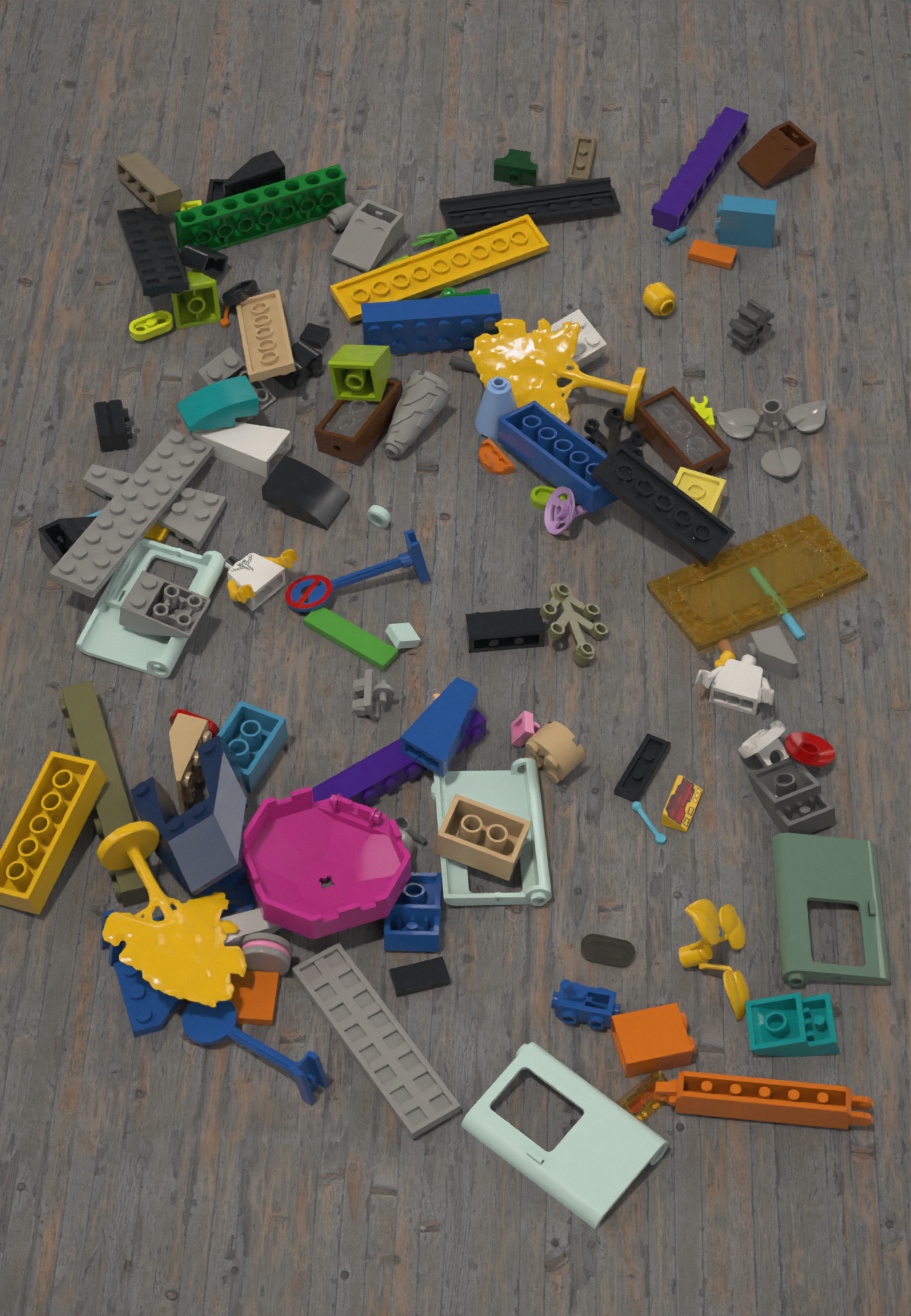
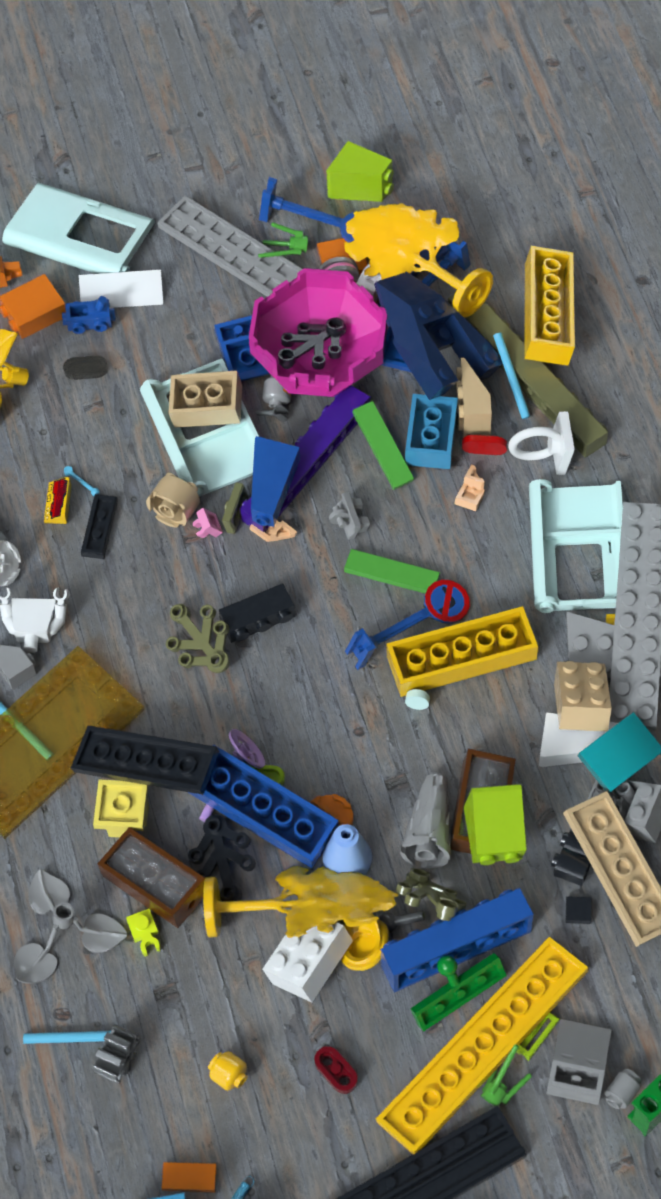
camera: 165 degrees right, 10 degrees up
light grey slope [119,570,211,638] -> none
white torso [225,549,298,611] -> none
black slope [262,455,350,530] -> none
light aqua tile [385,623,420,649] -> none
black tile [389,957,450,997] -> none
clear yellow slope [615,1070,669,1122] -> none
arm [714,639,737,668] -> none
none -> medium azure bar [23,1031,111,1044]
none -> white sticker [79,270,163,308]
none -> olive plate [222,483,248,534]
none -> bright green plant [258,222,308,258]
none -> black plant [278,317,346,369]
none -> dark red plate [314,1046,358,1094]
none -> lime slope [326,141,394,202]
none -> bright green tile [352,401,414,490]
none -> yellow brick [386,606,538,697]
none -> olive plant [395,868,467,921]
none -> light nougat slope [455,464,485,511]
none -> medium azure bar [493,333,530,419]
none -> white tile [508,412,574,475]
none -> tan brick [554,661,612,731]

